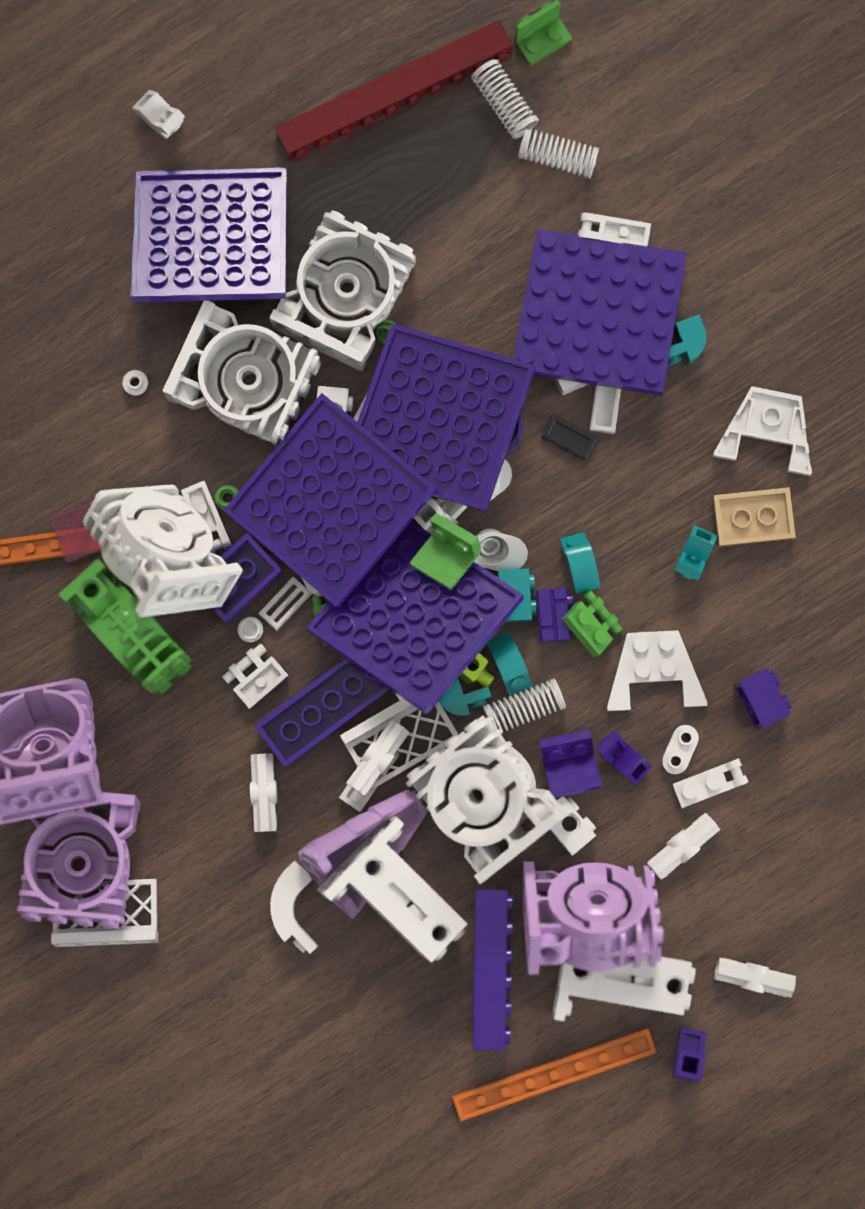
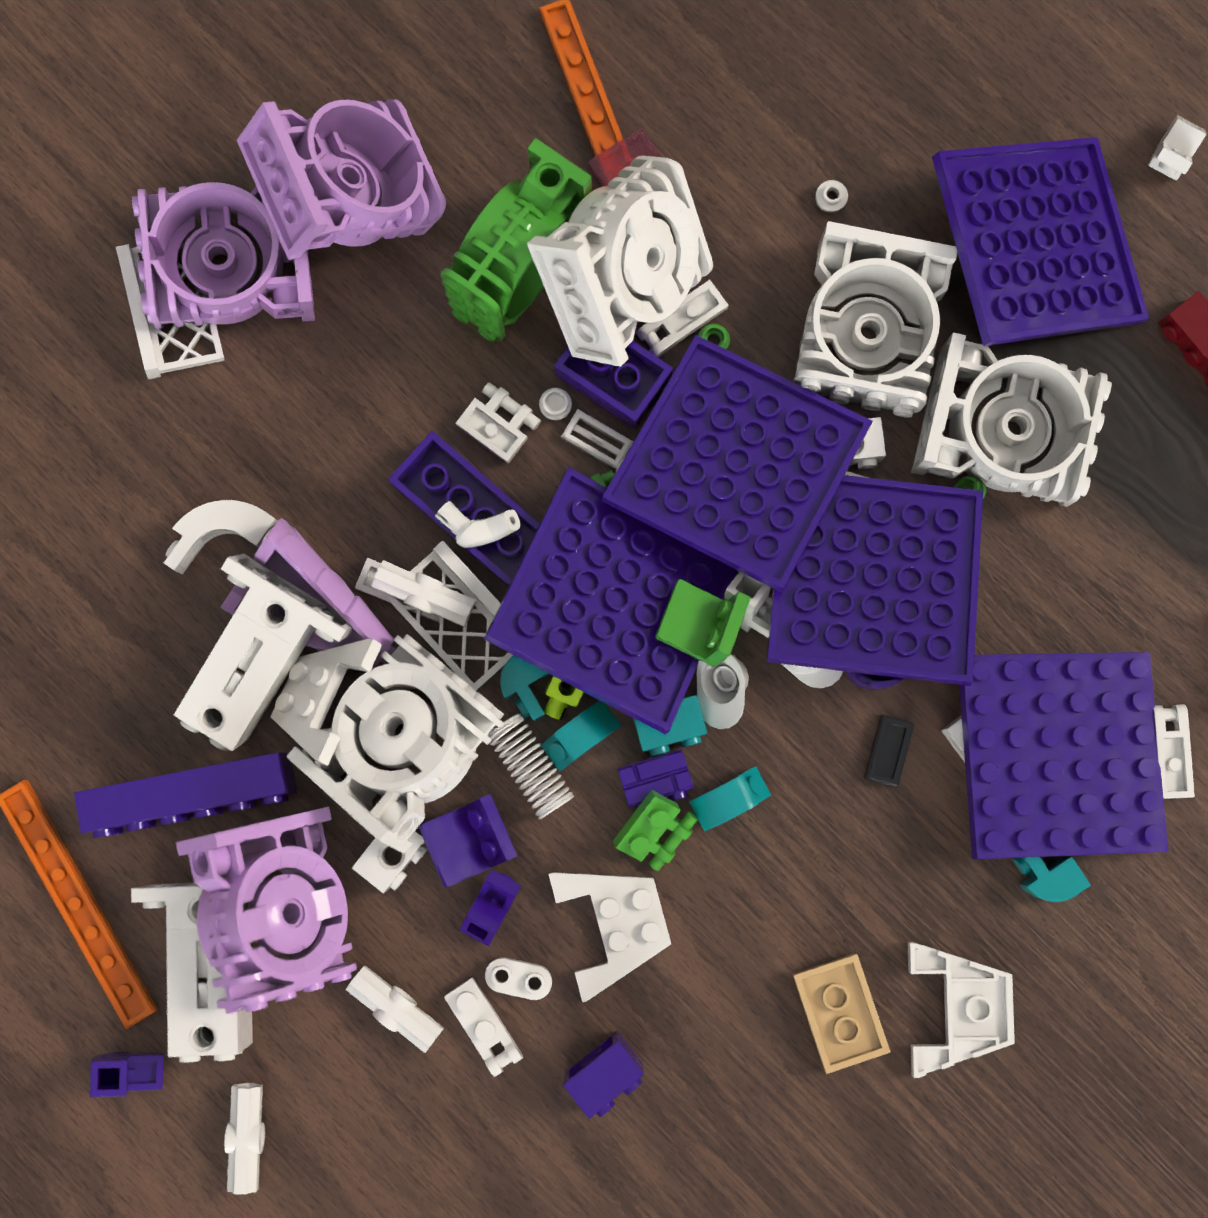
camera: 75 degrees right, 0 degrees up
white piece [250,753,278,832] -> none
white tile [589,385,621,434] -> none
teal brick [675,525,717,581] -> none
none -> white wing [271,638,382,766]
none -> white arm [435,501,521,548]

